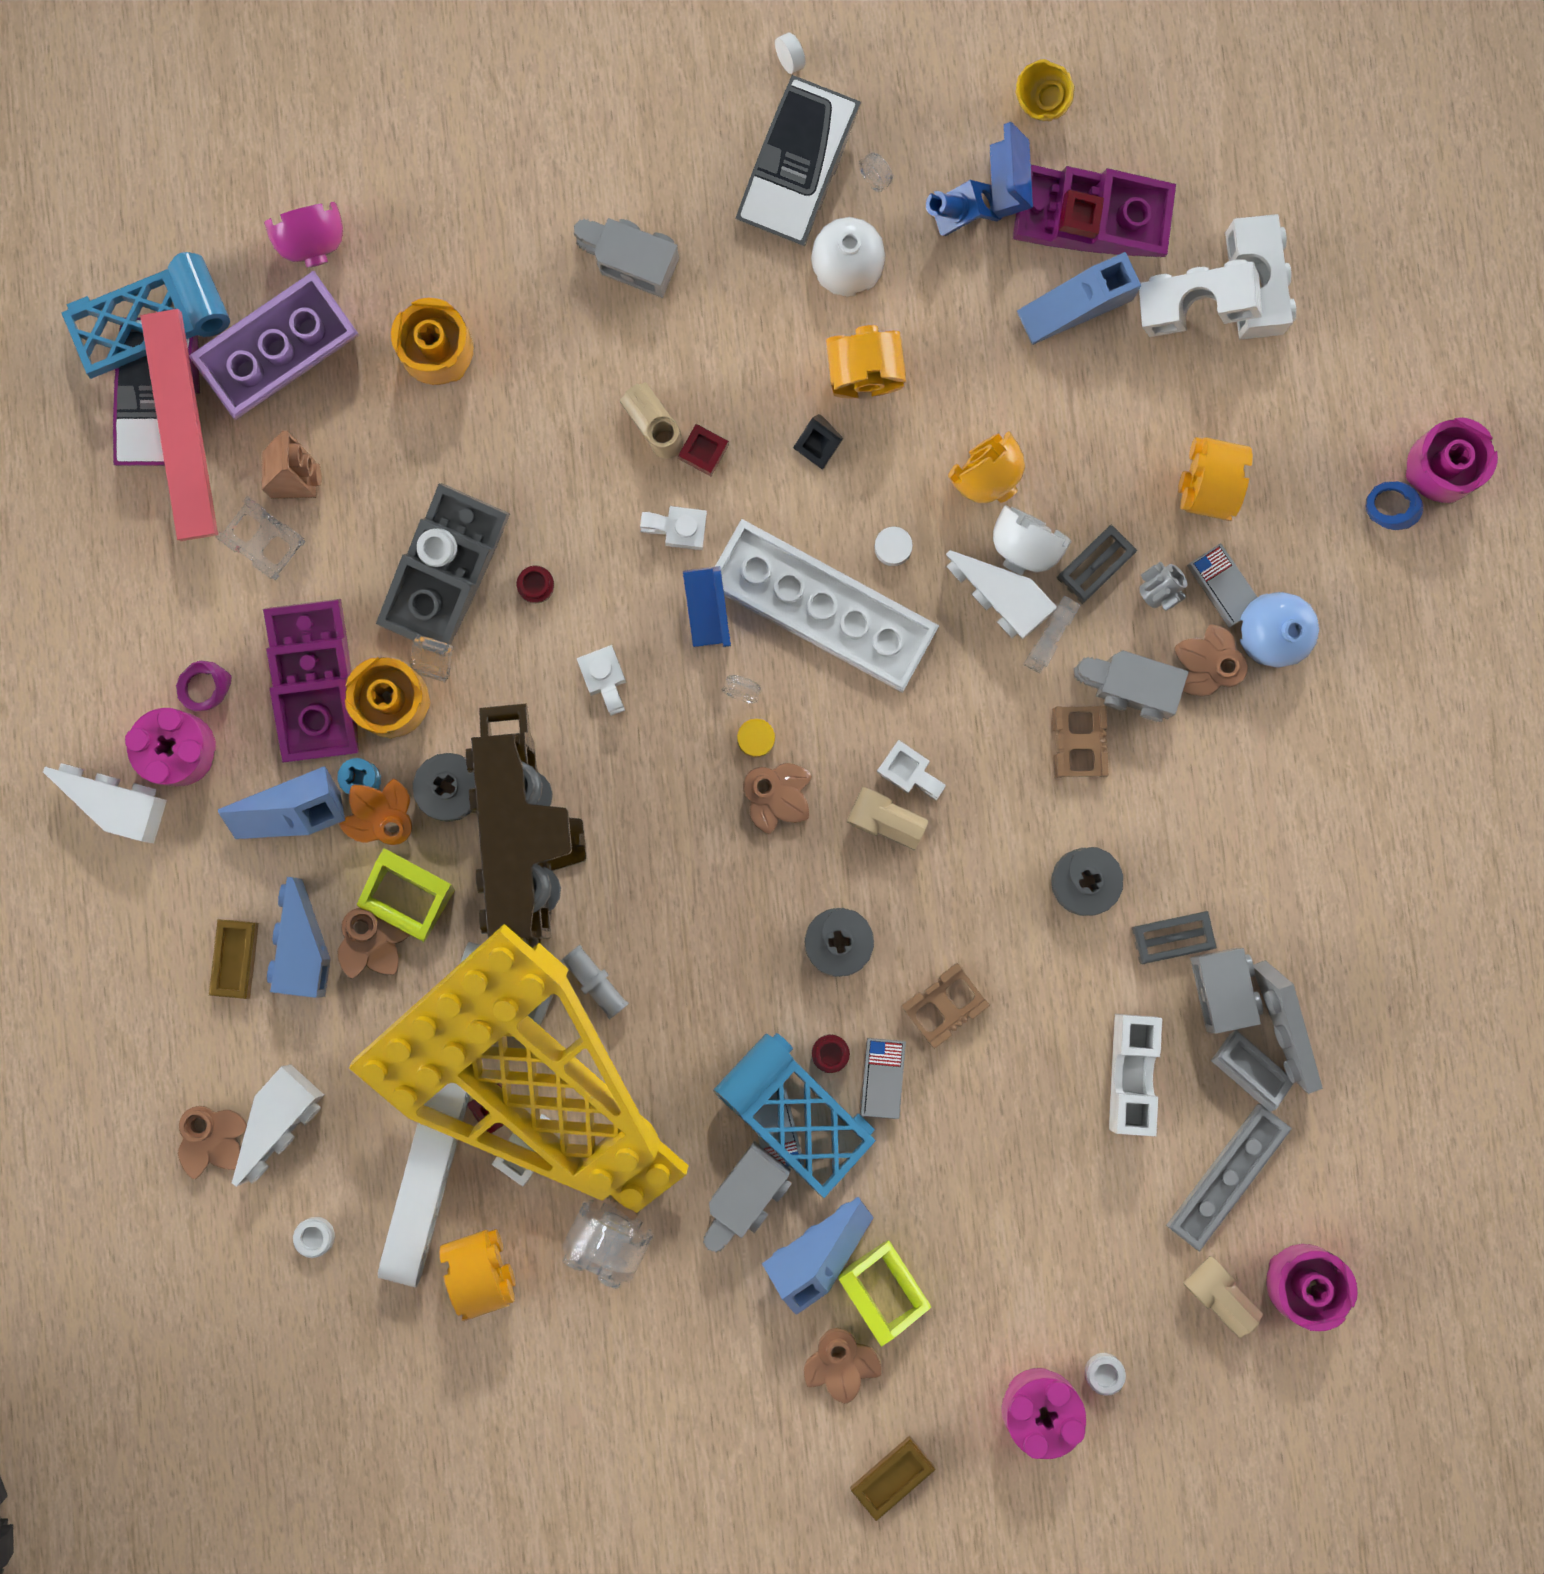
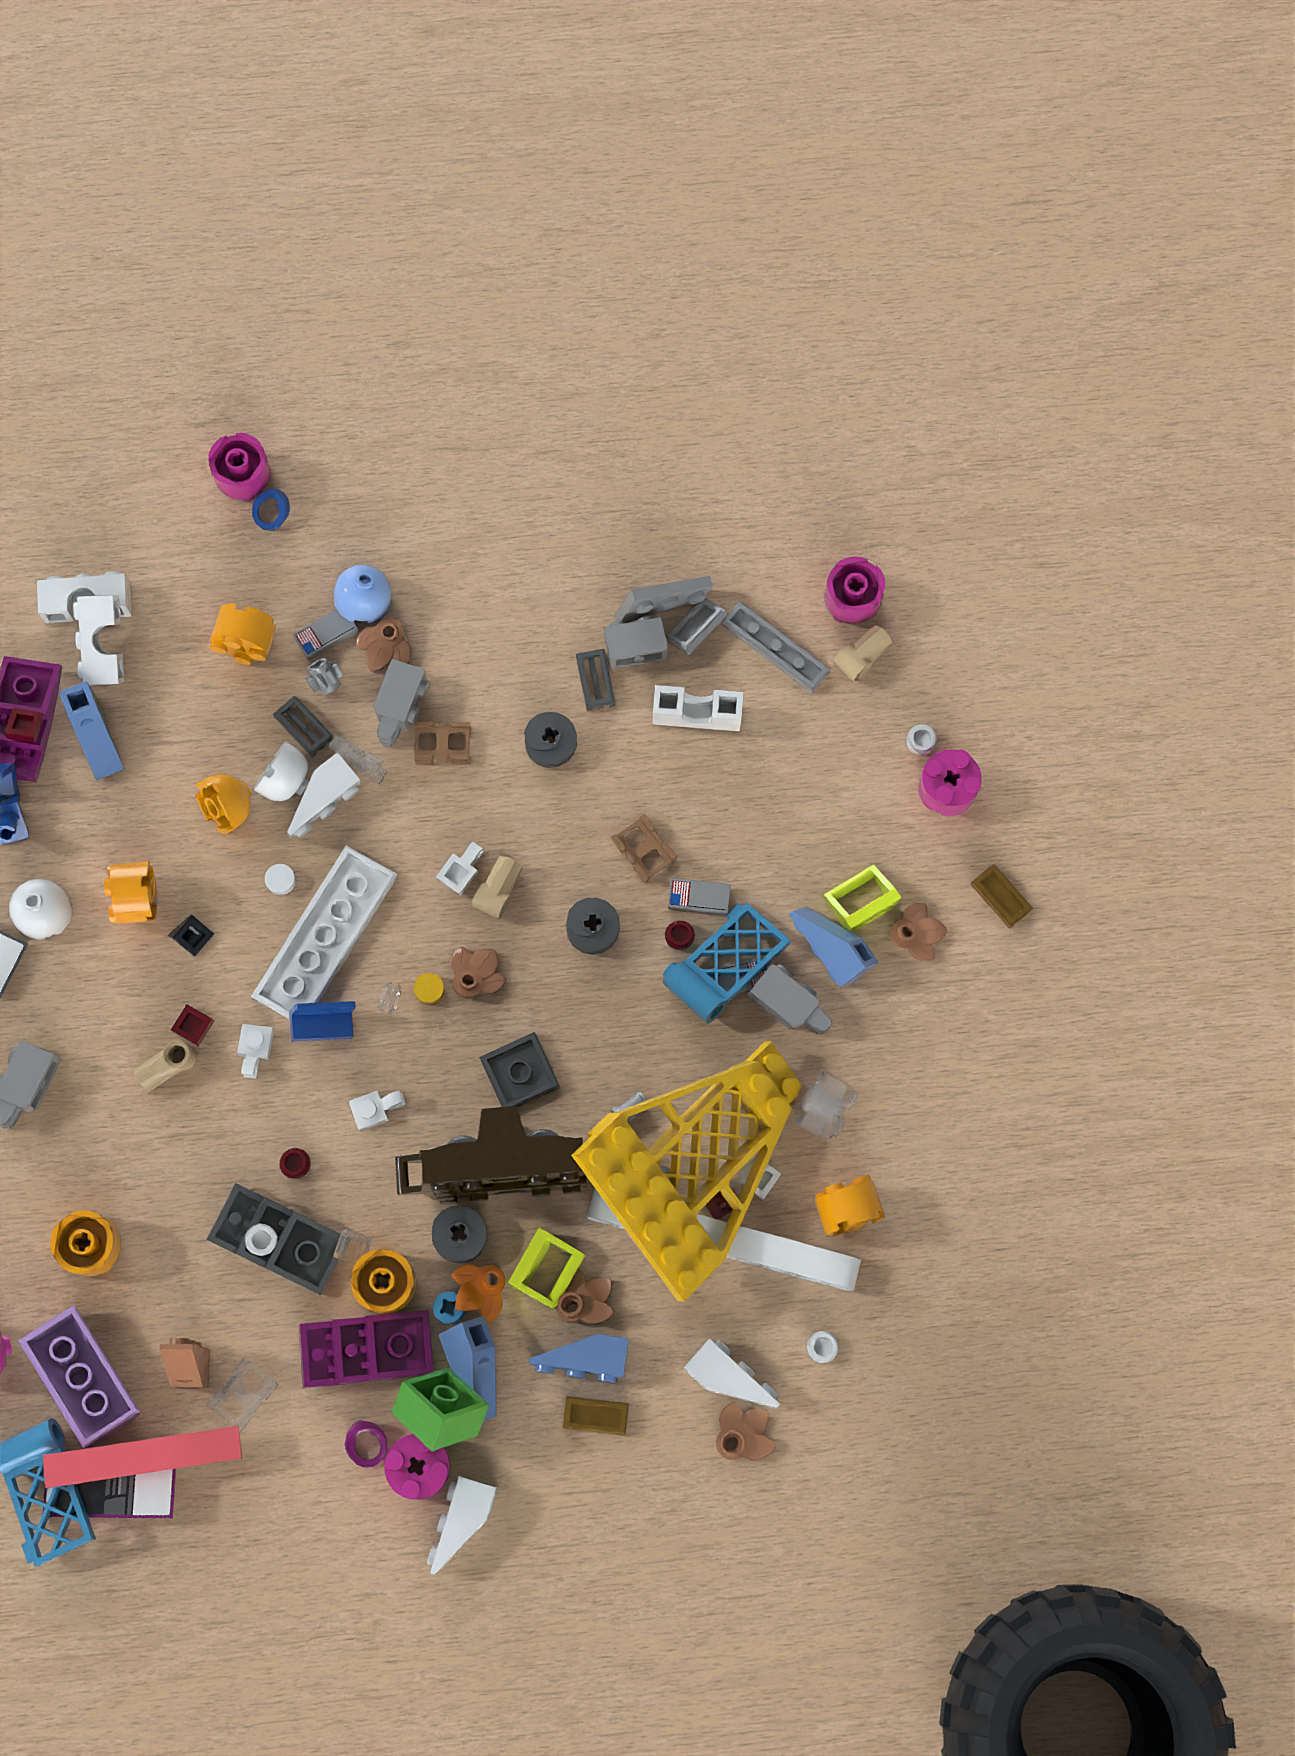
camera: 90 degrees left, 10 degrees down
none -> bright green brick [391,1367,489,1451]
none -> dark grey tile [479,1032,560,1108]

